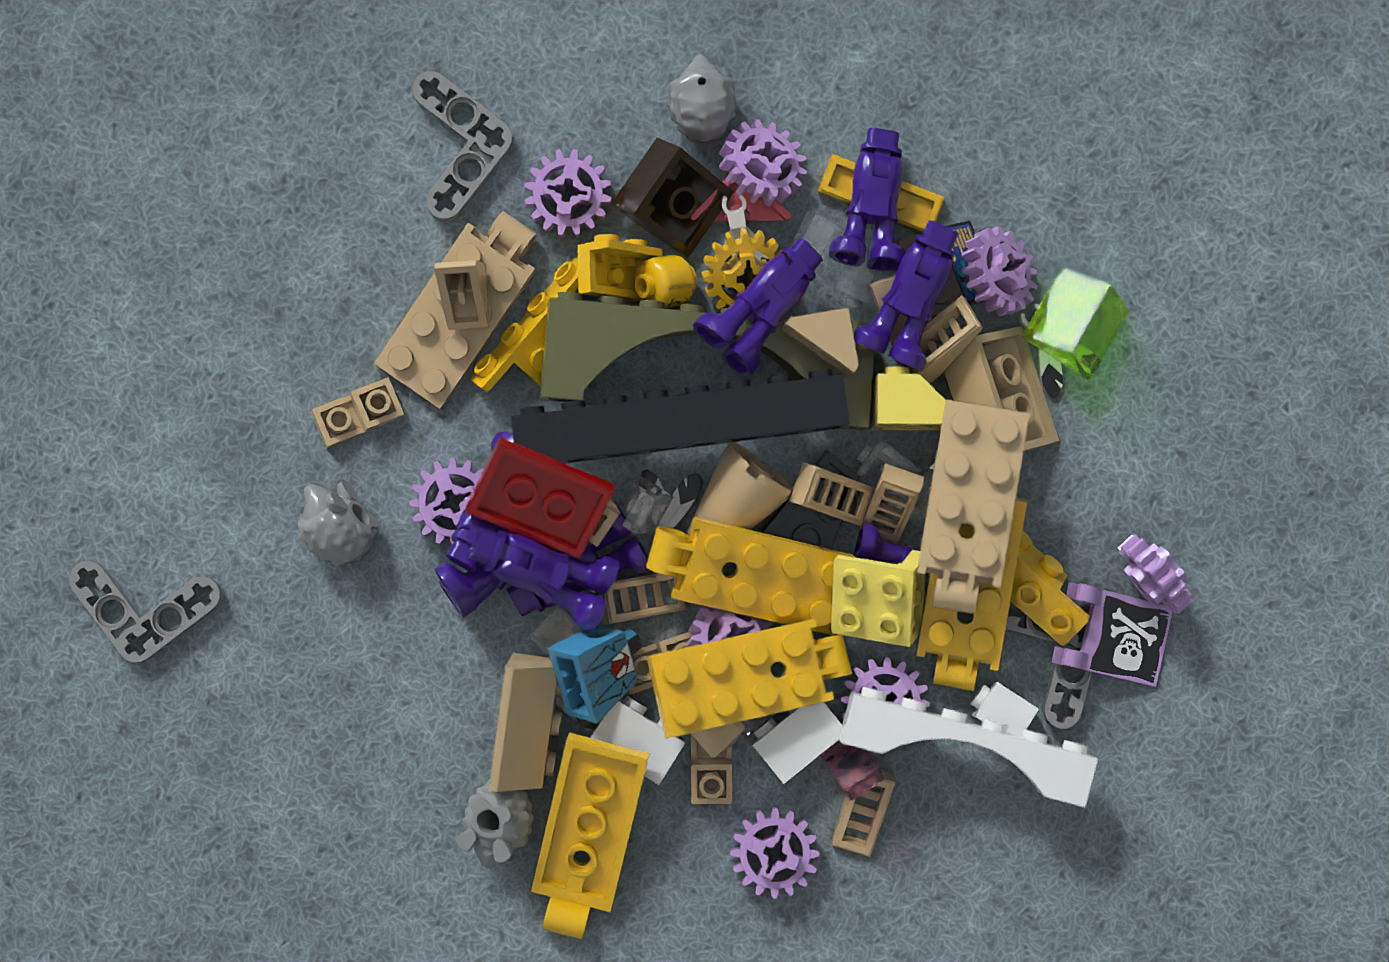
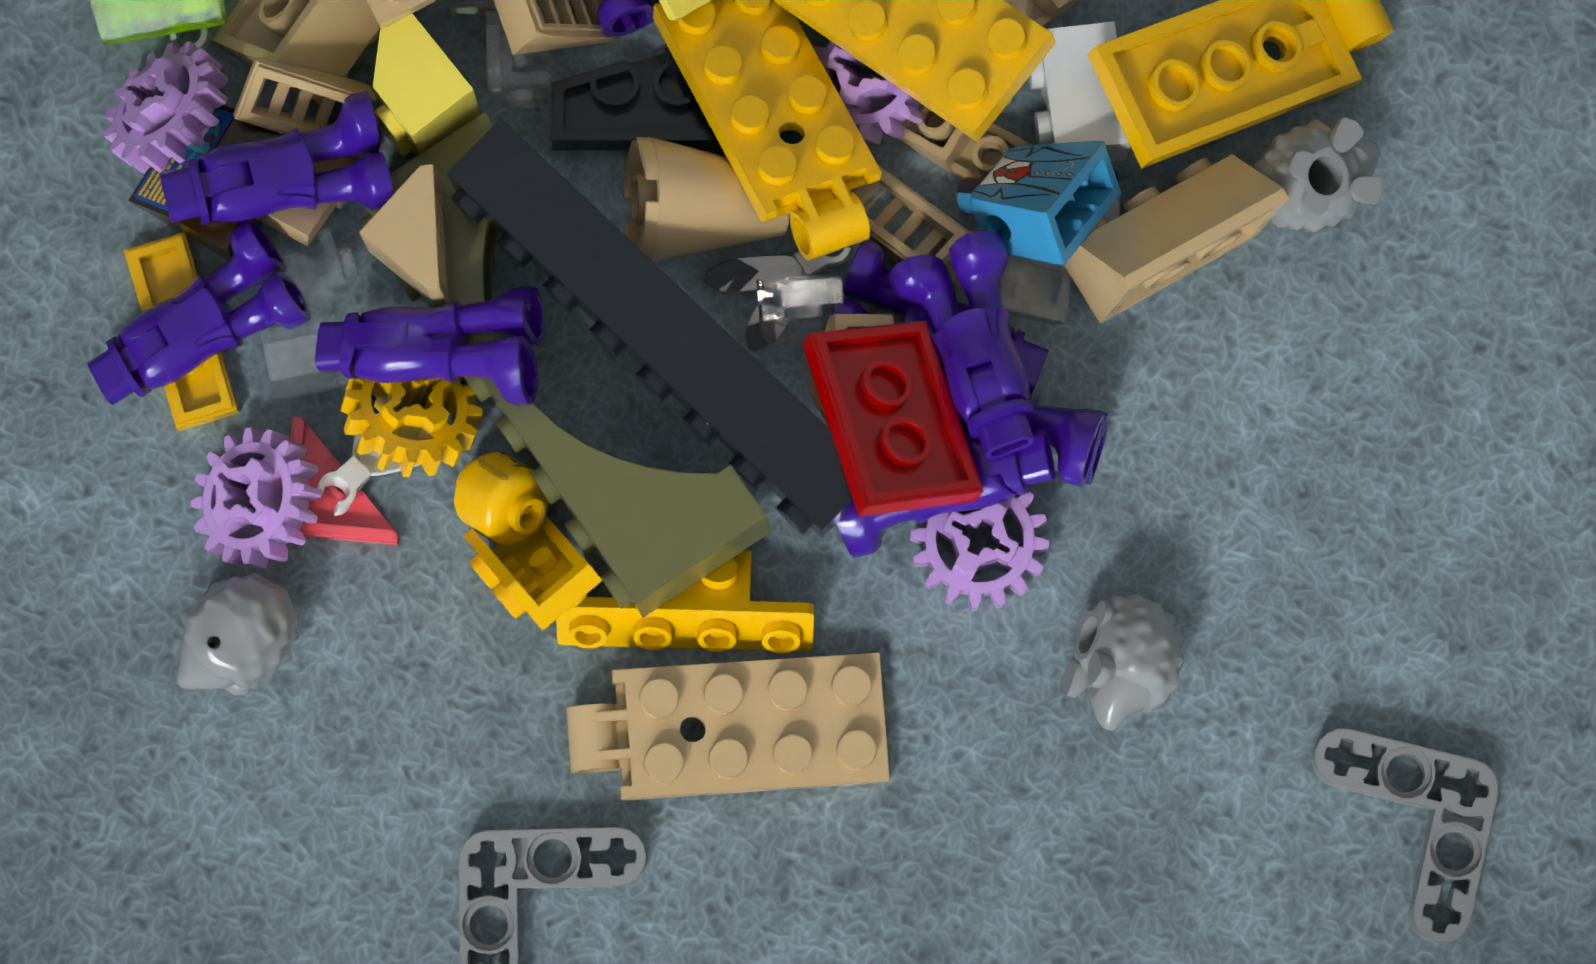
camera: 130 degrees left, 5 degrees down
tan slope [311,377,404,449] -> none
tan slope [434,260,489,330] -> none
lavender gear [524,149,612,238] -> none
dark brown slope [611,138,734,258] -> none
tan slope [789,462,875,526] -> none

